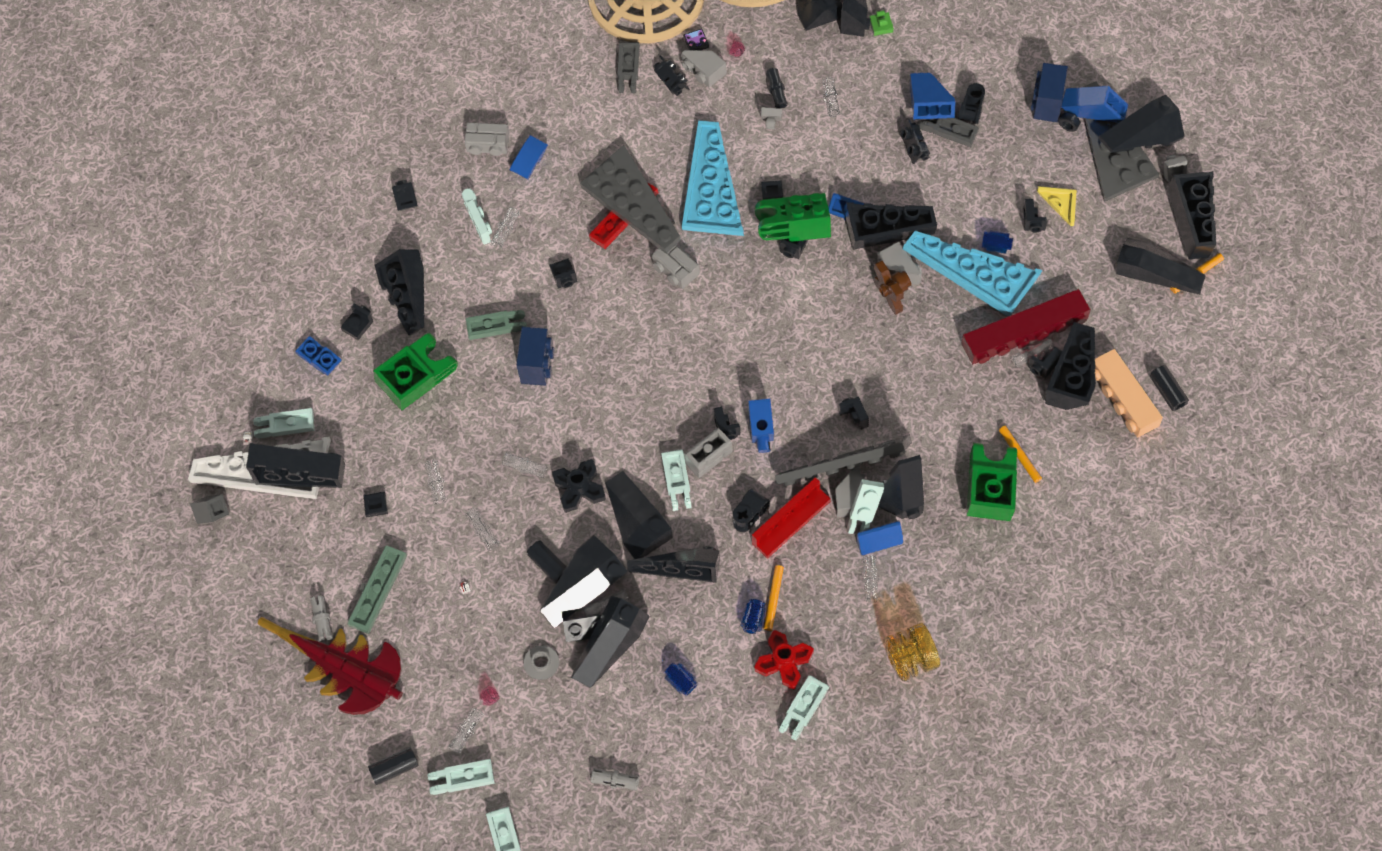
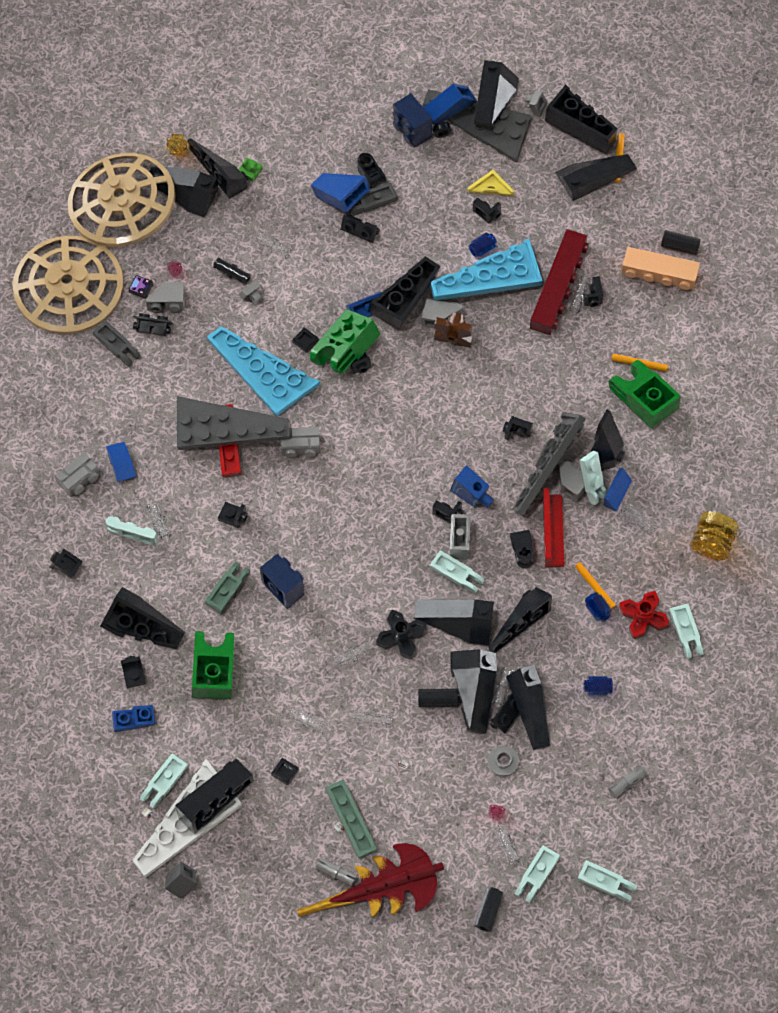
camera: 50 degrees left, 0 degrees up
black wedge [1045,322,1096,410] -> none

